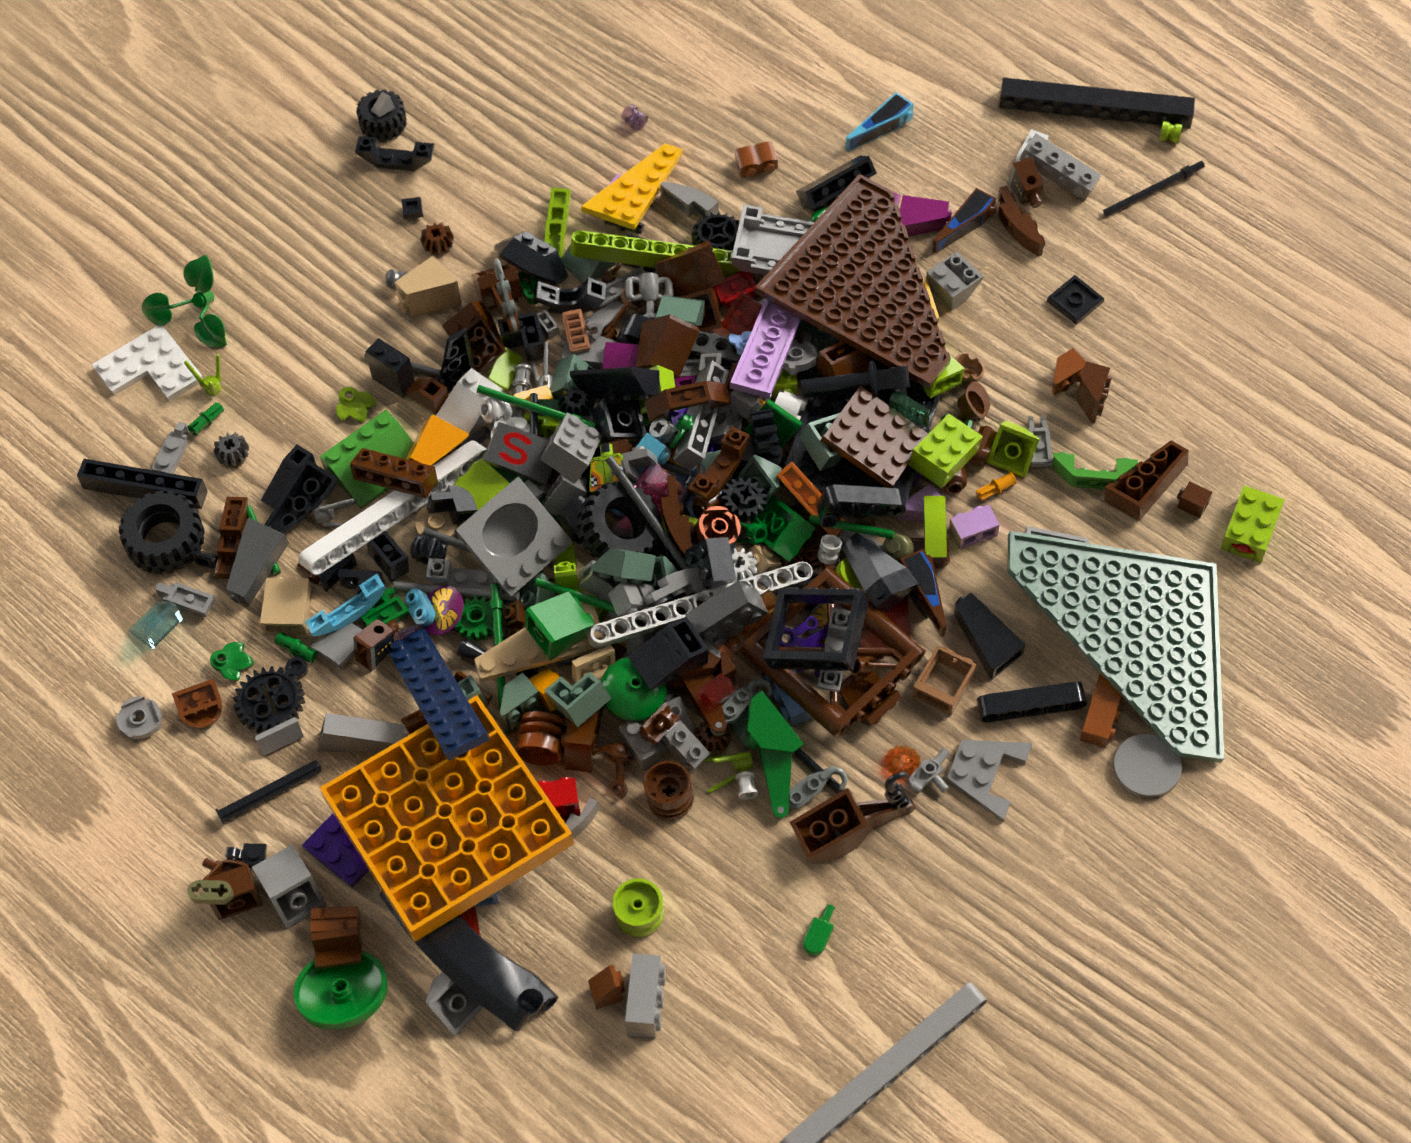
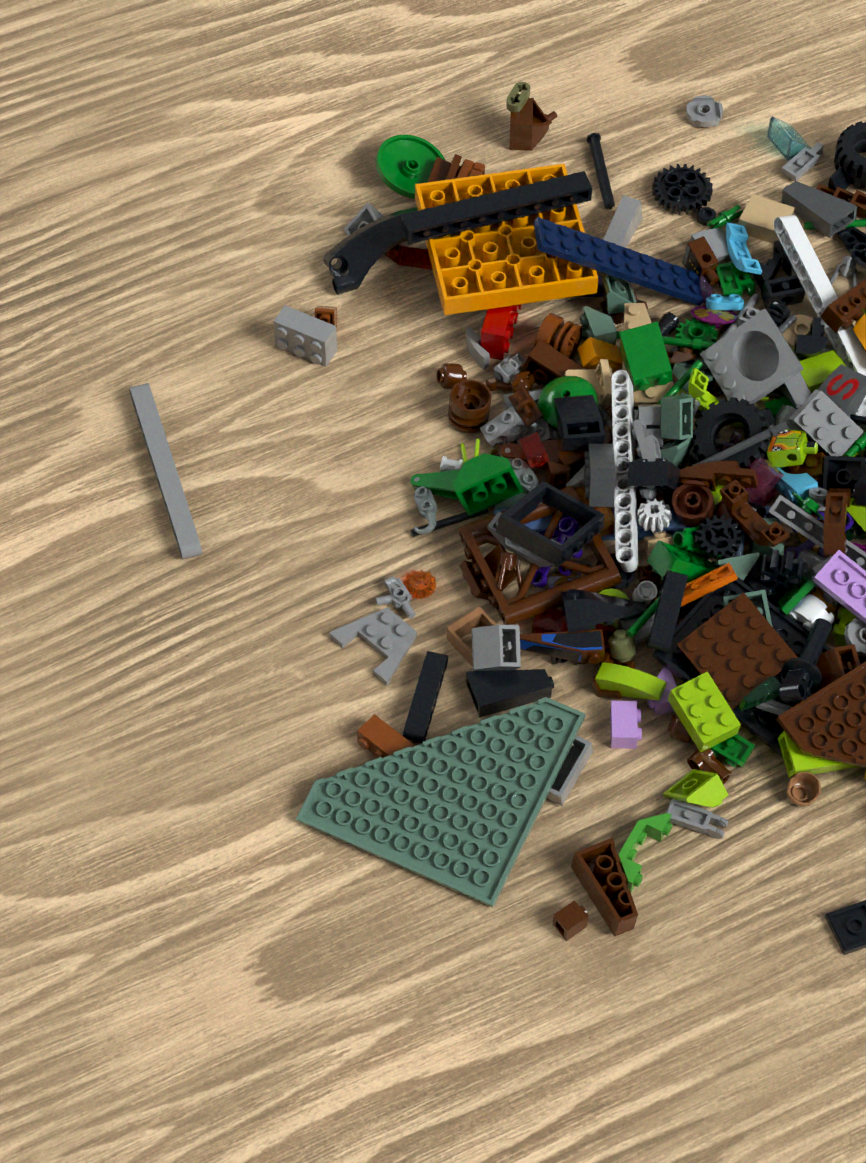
camera: 110 degrees right, 5 degrees down
dark orange slope [172,679,223,728] -> none
green plate [210,642,254,681] -> none
black plate [225,843,267,868] -> none
light grey slope [252,845,327,929] -> none
light grey tile [255,717,304,756] -> none
sand green brick [544,672,612,727] -> none
lime wheel [613,878,664,937] -> none
light grey bracket [621,446,658,482] -> none
reddish brown slope [789,772,916,864] -> none
green piece [802,904,835,956] -> none
reddish brown piece [957,382,990,420] -> none
light orange axle [976,472,1017,501] -> none
dark orange slope [1052,348,1086,396] -> none
reddish brown slope [1076,361,1112,423] -> none
light grey tile [1114,734,1182,798] -> none
lime piece [1220,485,1285,563] -> none
none -> black brick [401,171,592,245]
none -> reddish brown head [436,363,467,389]
none -> light grey slope [472,625,521,671]
none -> light grey hips [493,352,526,383]

